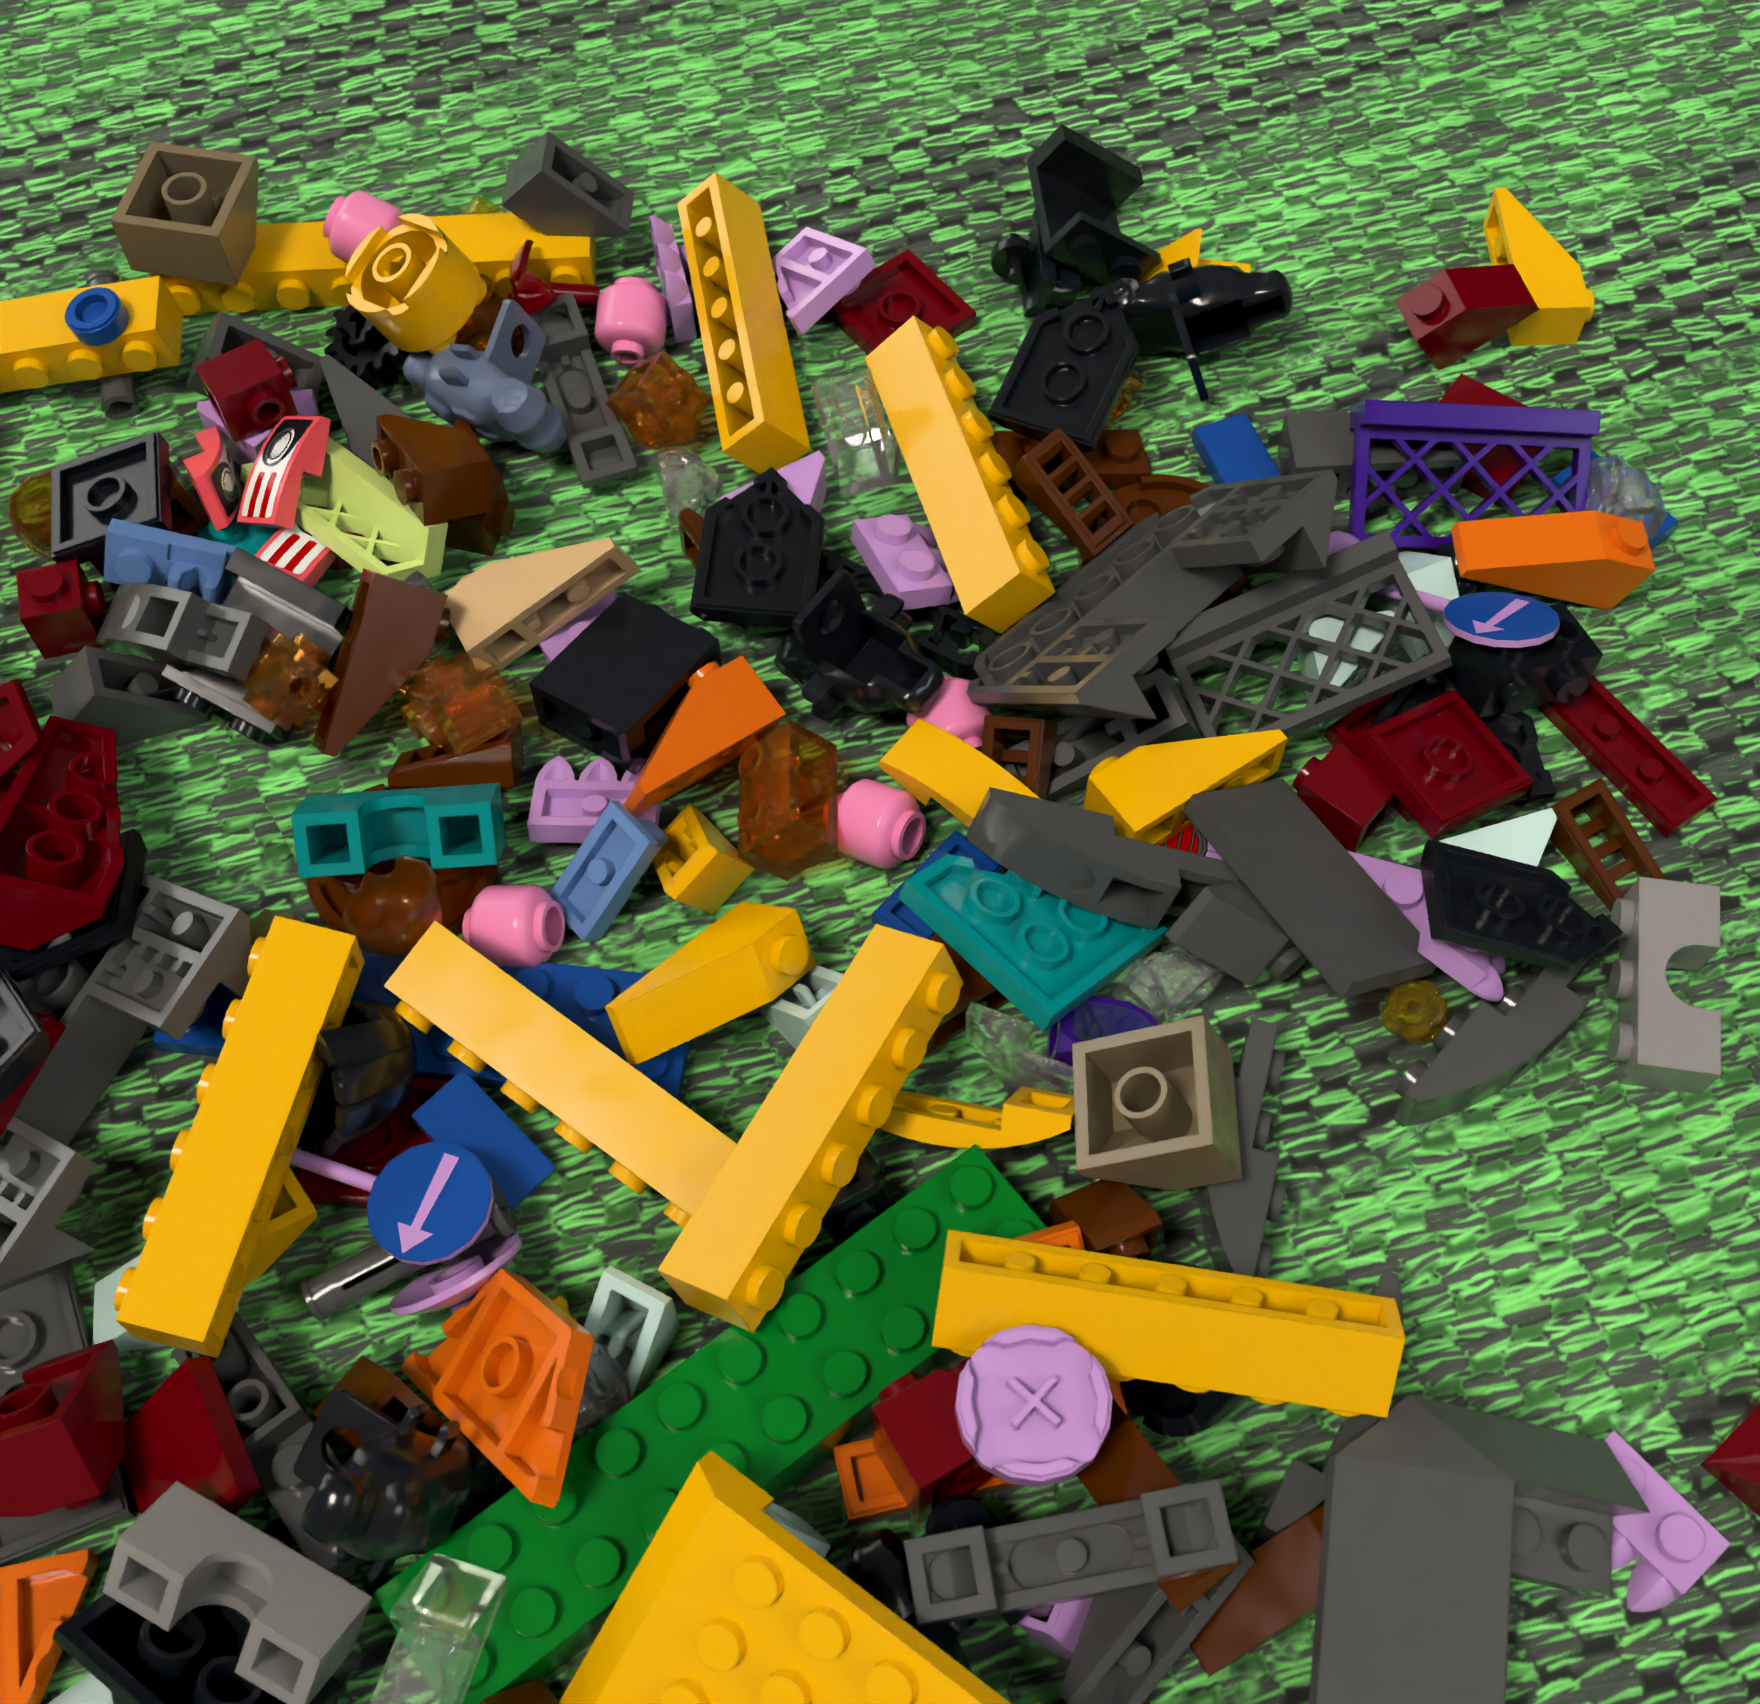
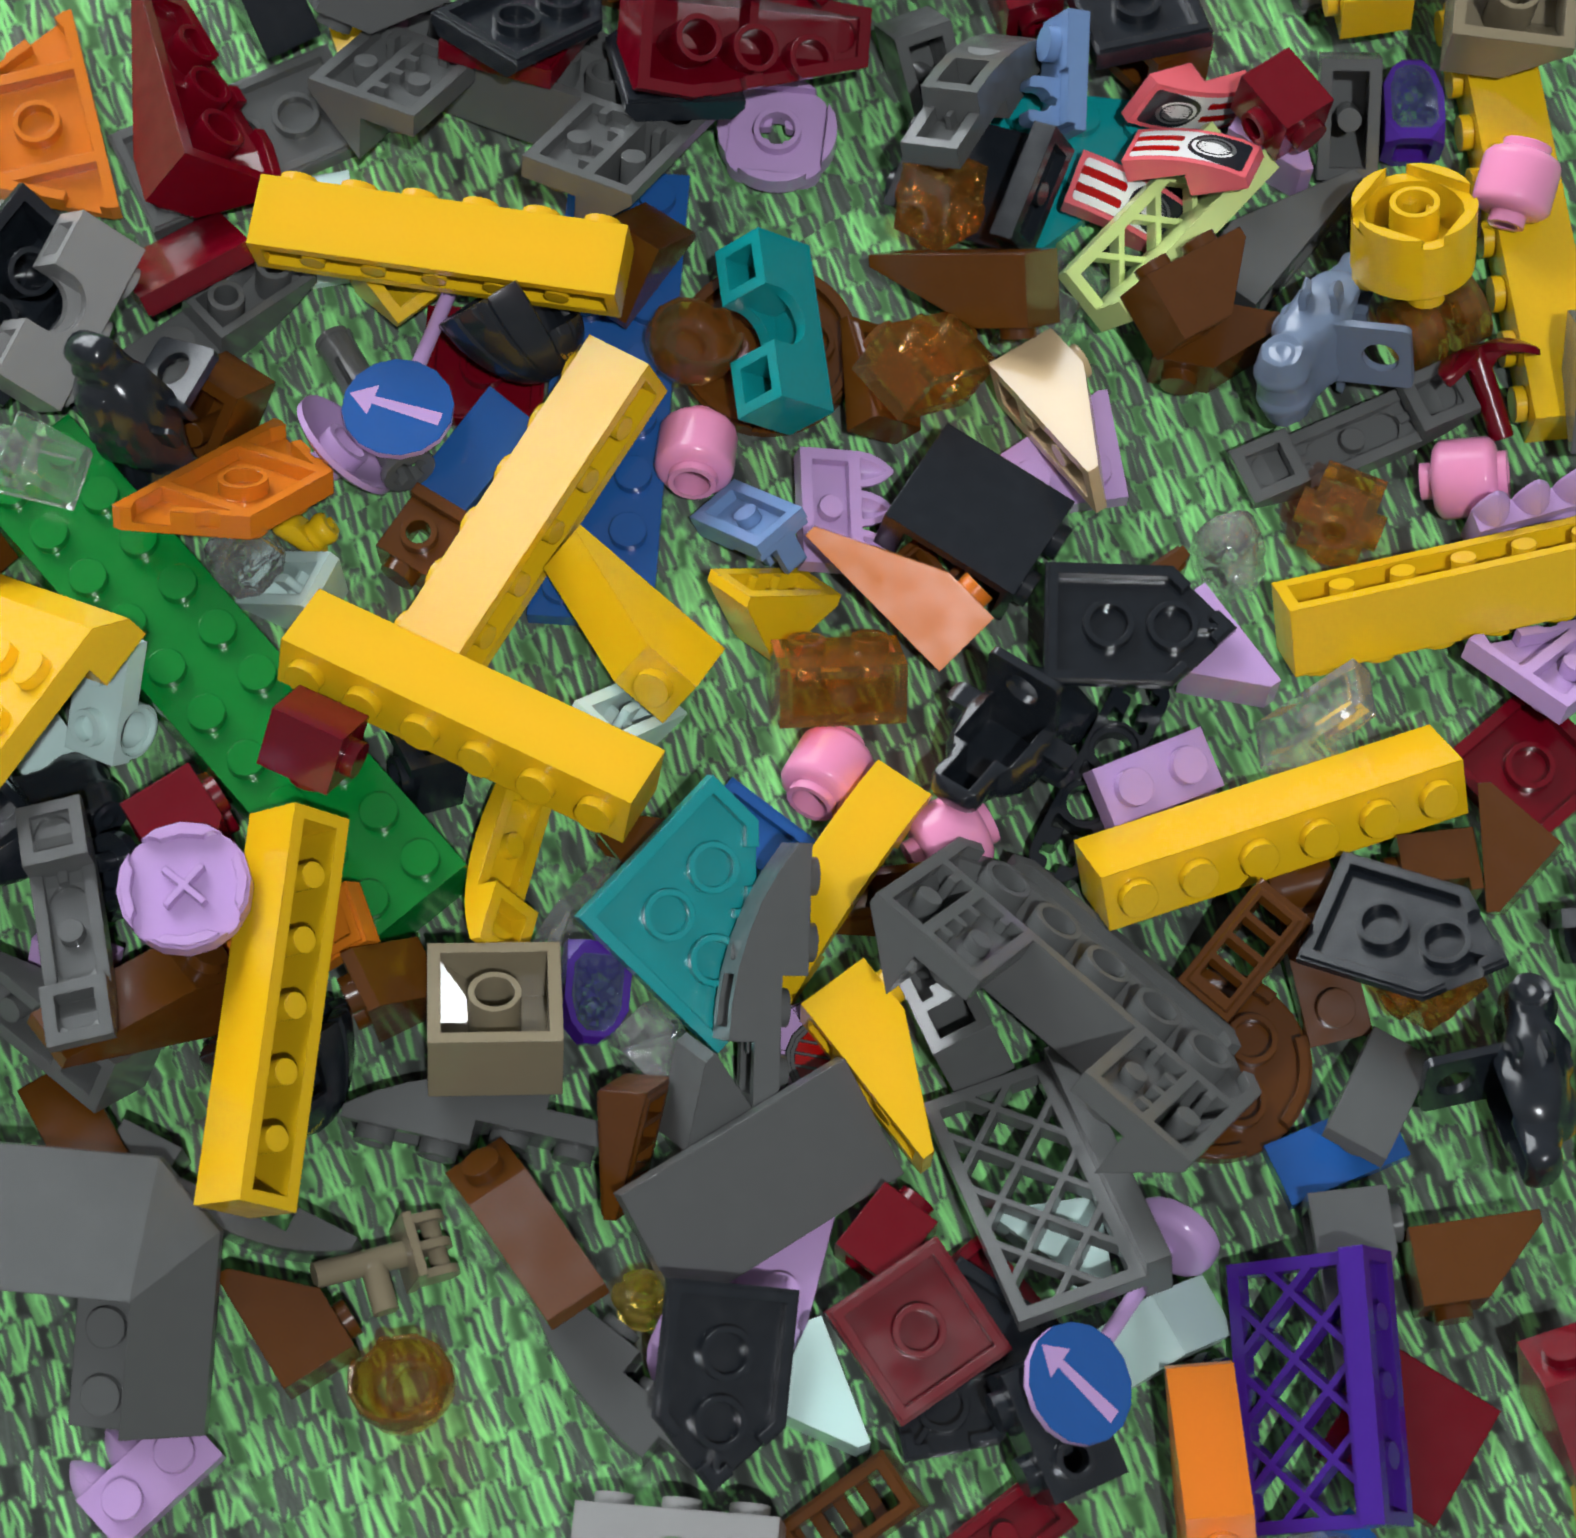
camera: 85 degrees right, 10 degrees up
none -> reddish brown slope [220,1268,363,1400]
none -> dark red brick [256,685,369,795]
none -> dark tan arm [310,1209,461,1317]
none -> clear orange hair [347,1333,457,1436]
none -> reddish brown brick [376,482,467,590]
none -> reddish brown slope [445,1137,610,1330]
none -> reddish brown slope [597,1073,669,1221]
none -> lavender plate [717,80,837,193]
none -> dark grey slope [1321,1026,1431,1168]
none -> rock [1379,59,1446,166]
none -> reddish brown brick [1380,827,1484,901]
none -> reddish brown slope [1398,1209,1543,1326]
none -> reddish brown slope [1478,782,1565,916]

